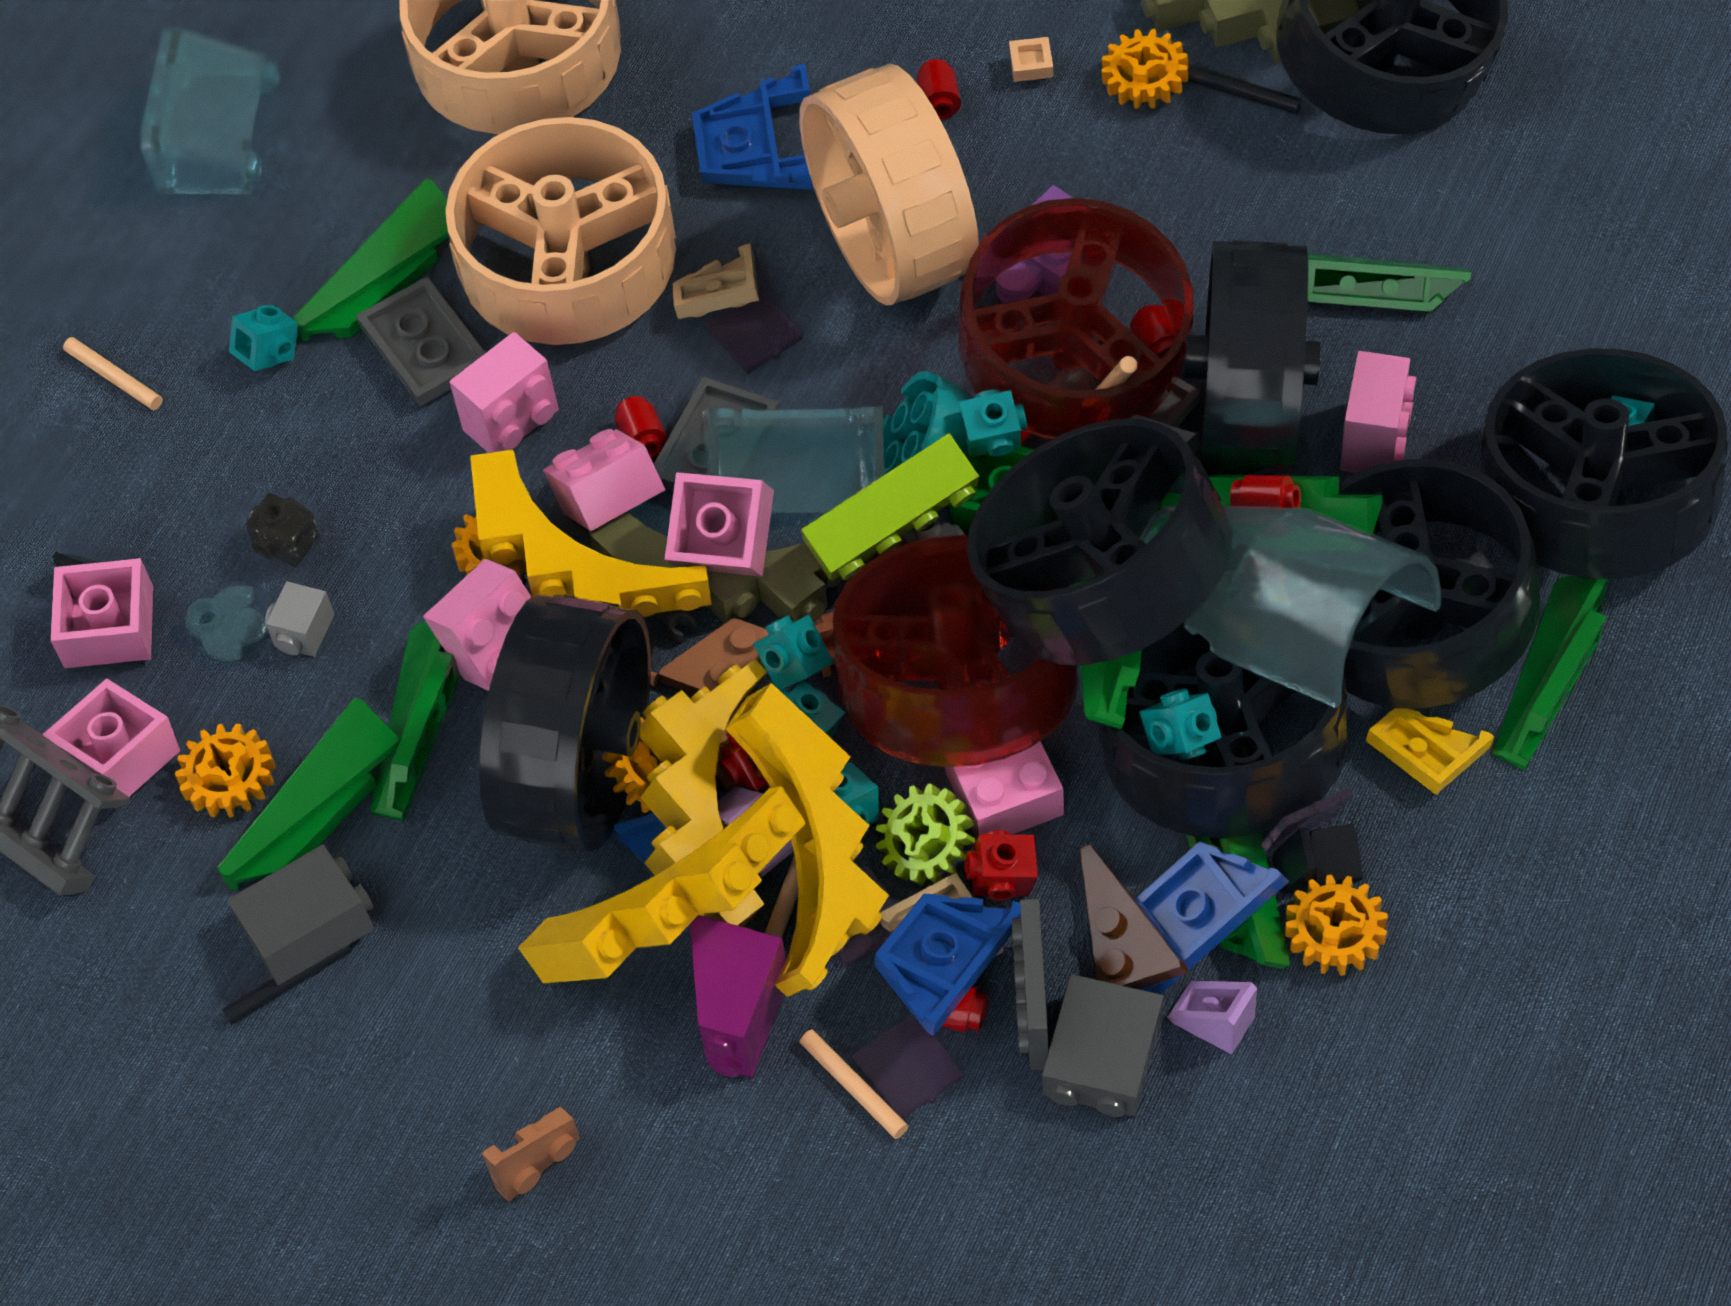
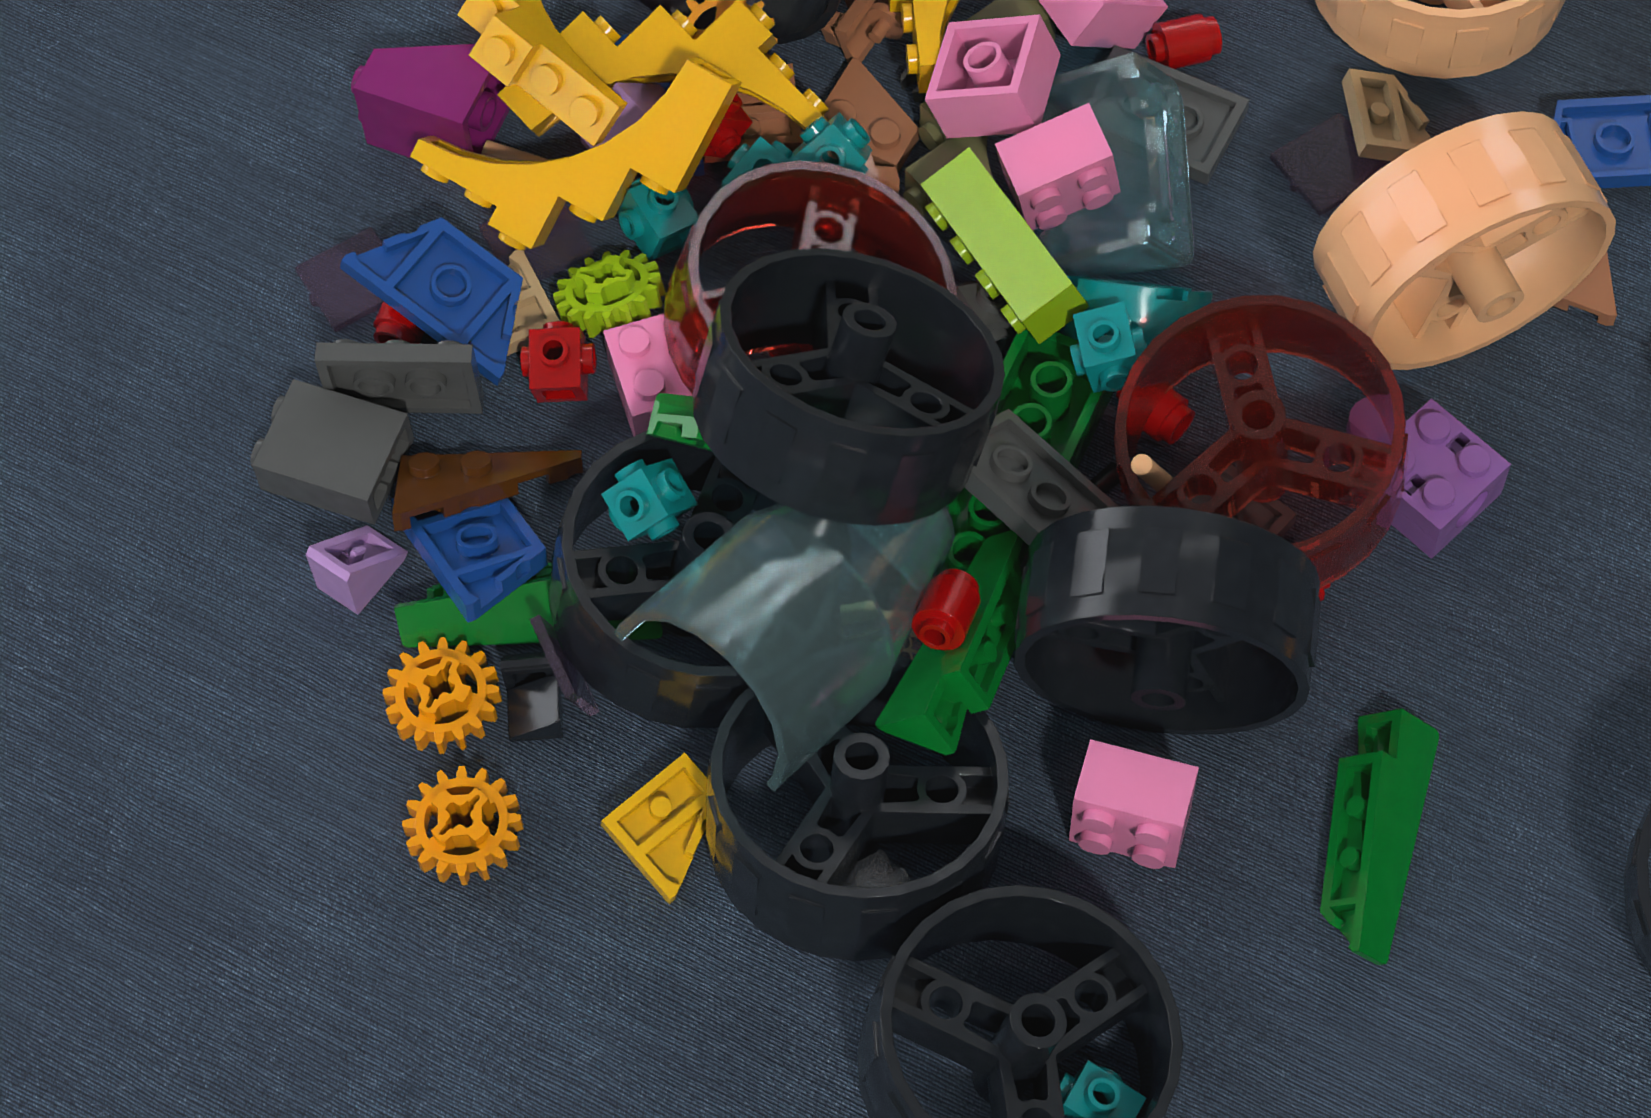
camera: 90 degrees right, 5 degrees up
light nougat bar [799,1029,908,1139] -> none
green wedge [1492,576,1609,770] -> none
none -> light orange gear [402,766,524,886]
none -> bright pink brick [995,103,1121,230]

